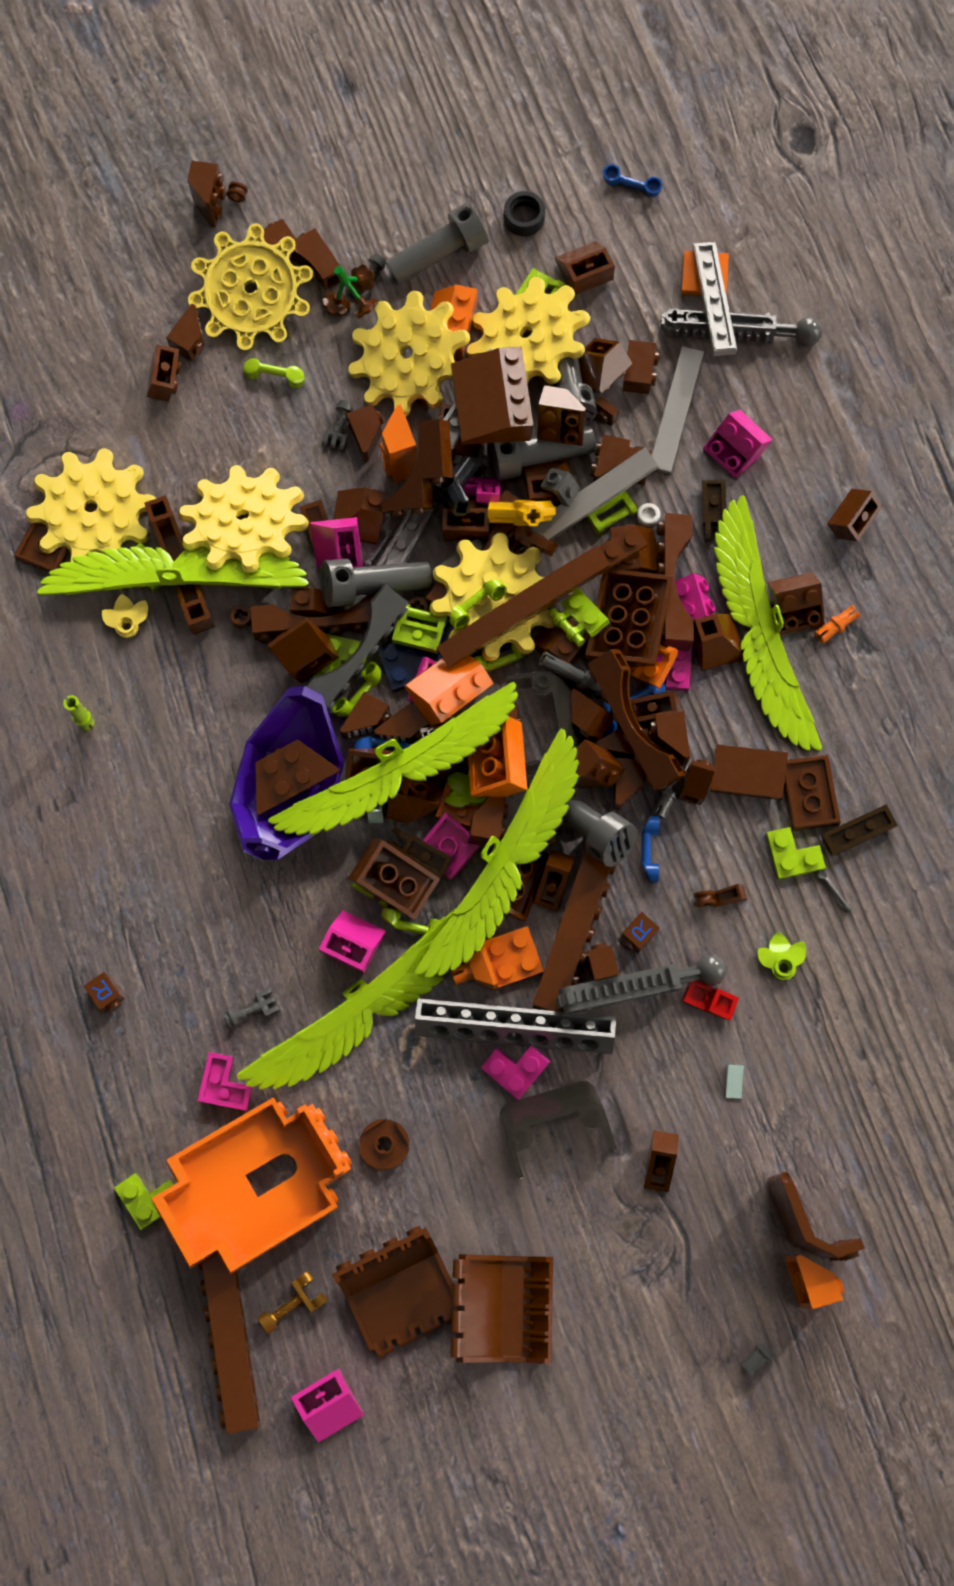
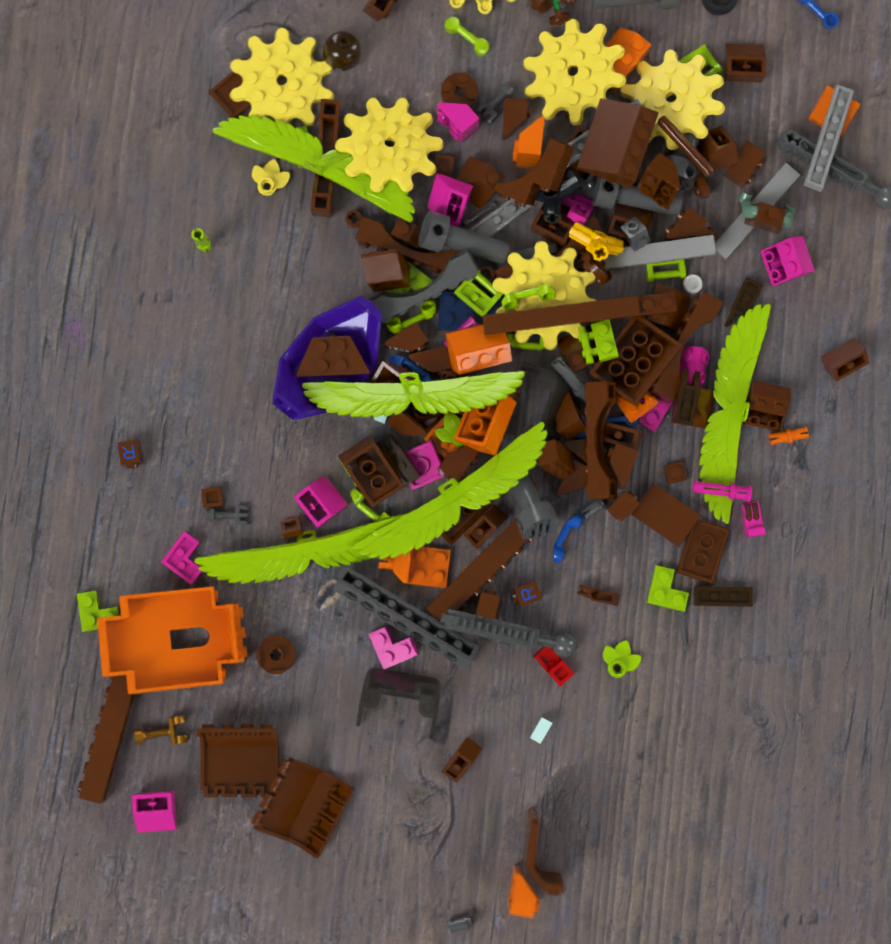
camera: 25 degrees right, 10 degrees up
none -> reddish brown plate [201,487,224,509]
none -> reddish brown plate [280,516,303,539]
none -> dark brown cylinder [323,31,361,71]
none -> dark pink slope [437,102,479,143]
none -> reddish brown plate [441,72,478,108]
none -> reddish brown axle [657,115,715,177]
none -> reddish brown plate [663,462,687,485]
none -> dark brown hinge [672,369,700,425]
none -> dark pink pin [692,480,752,503]
none -> torso [738,190,797,234]
none -> dark pink leg [741,500,766,538]

